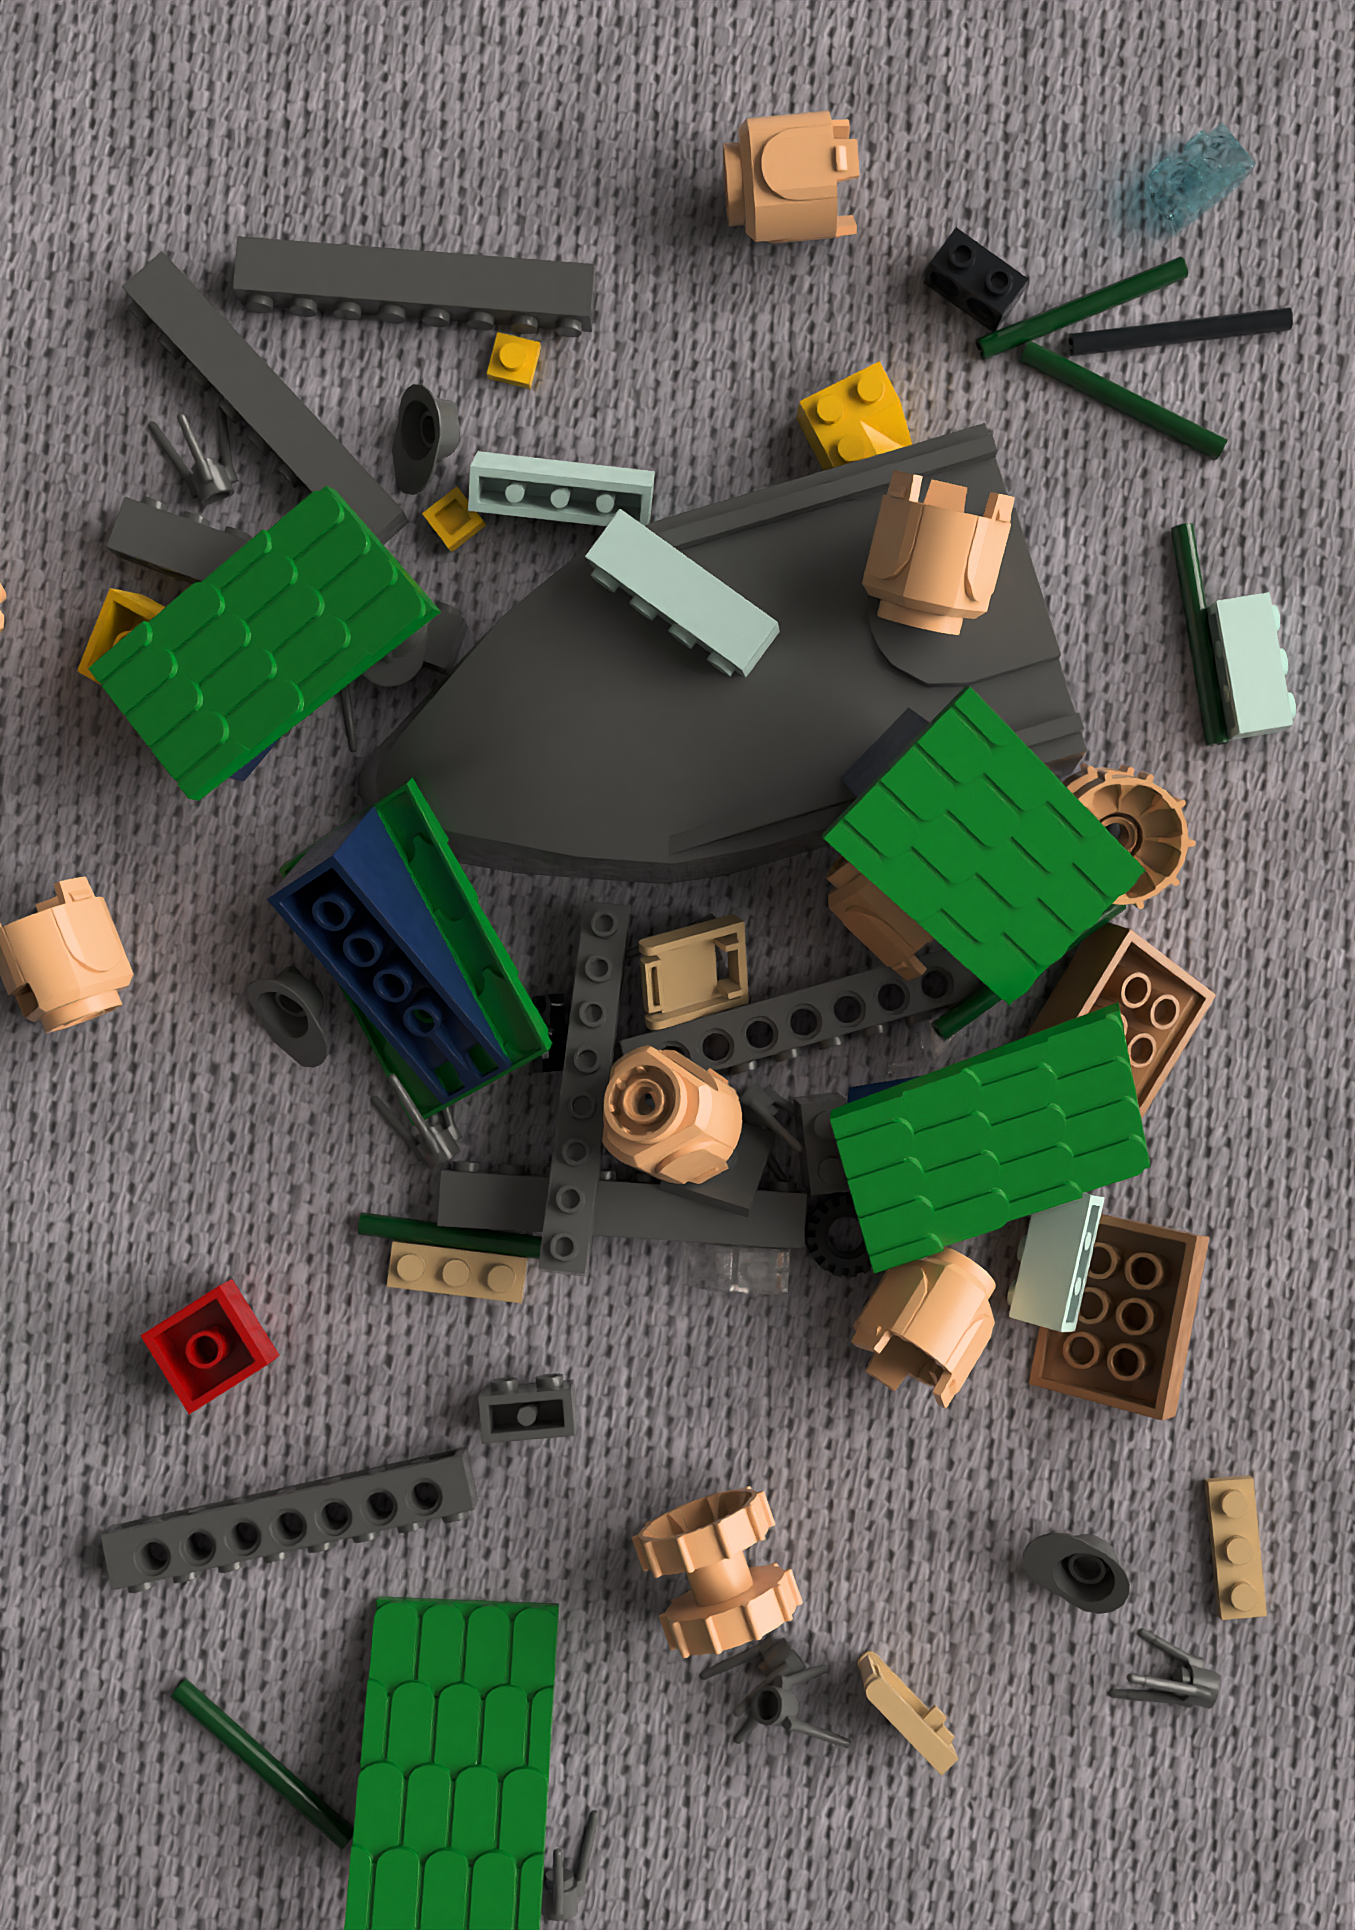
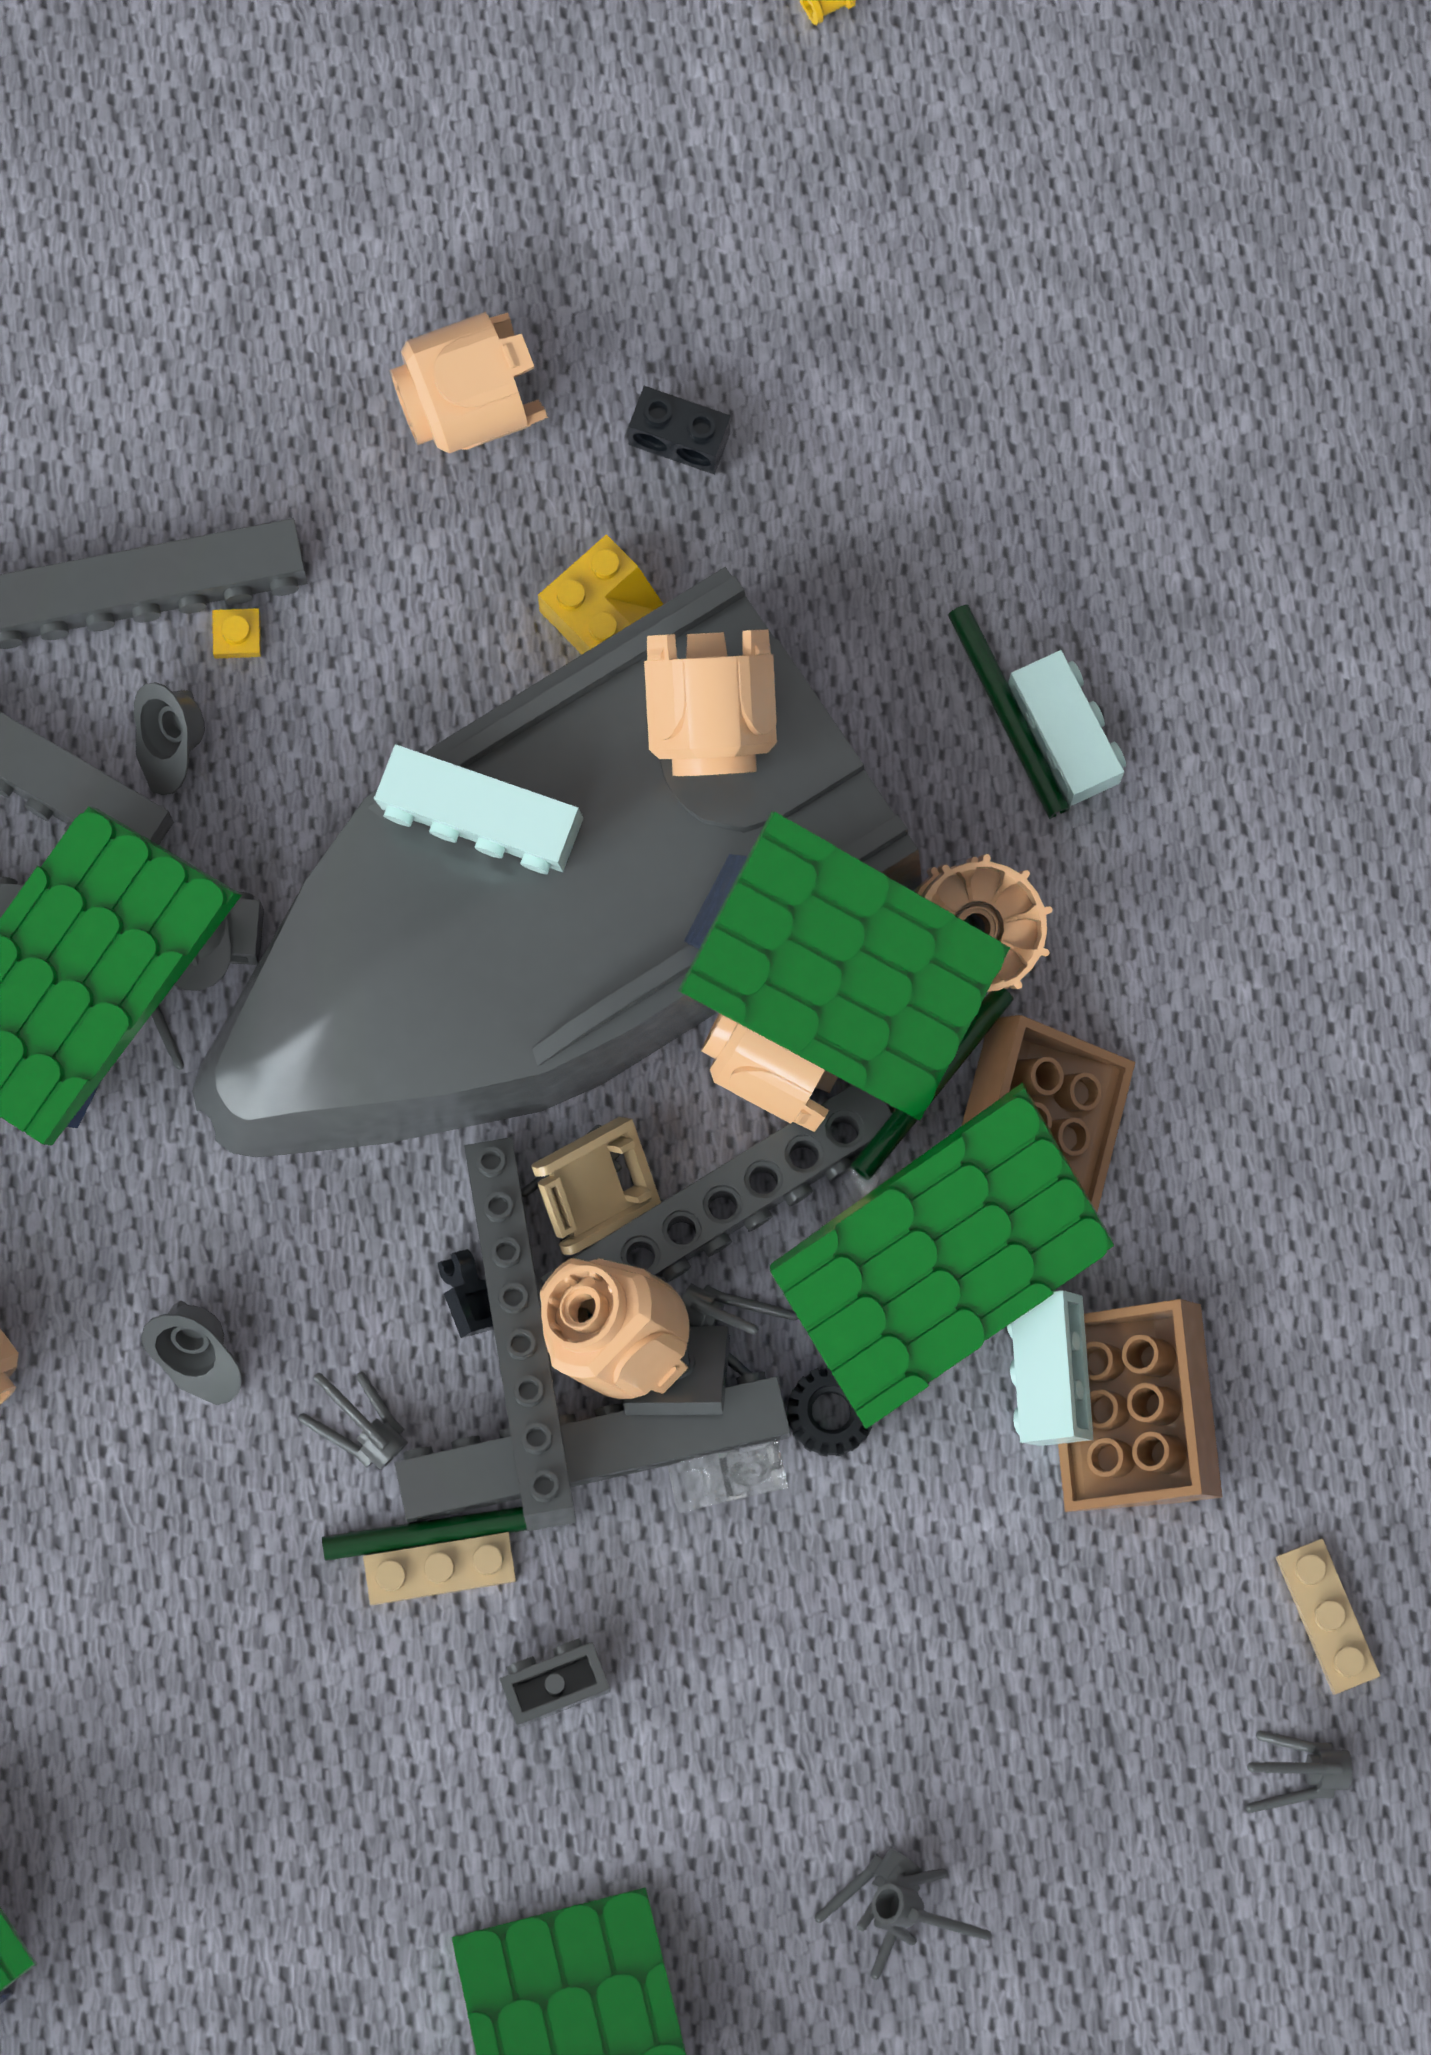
camera: 20 degrees left, 10 degrees down
dark grey brick [100,1447,478,1593] -> none
red brick [140,1279,280,1415] -> none
dark blue piece [267,777,552,1126] -> none
yellow plate [422,486,487,553] -> none
light aqua brick [468,451,655,526] -> none
light nougat piece [631,1486,803,1659] -> none
dark grey brick [792,1092,850,1195] -> none
light nougat piece [851,1246,996,1409] -> none
tan container [857,1651,958,1776] -> none
dark green piece [975,256,1188,360] -> none
dark green piece [1019,340,1228,460] -> none
dark grey piece [1023,1533,1130,1614] -> none
black piece [1068,307,1293,356] -> none
clear light blue brick [1143,123,1256,235] -> none

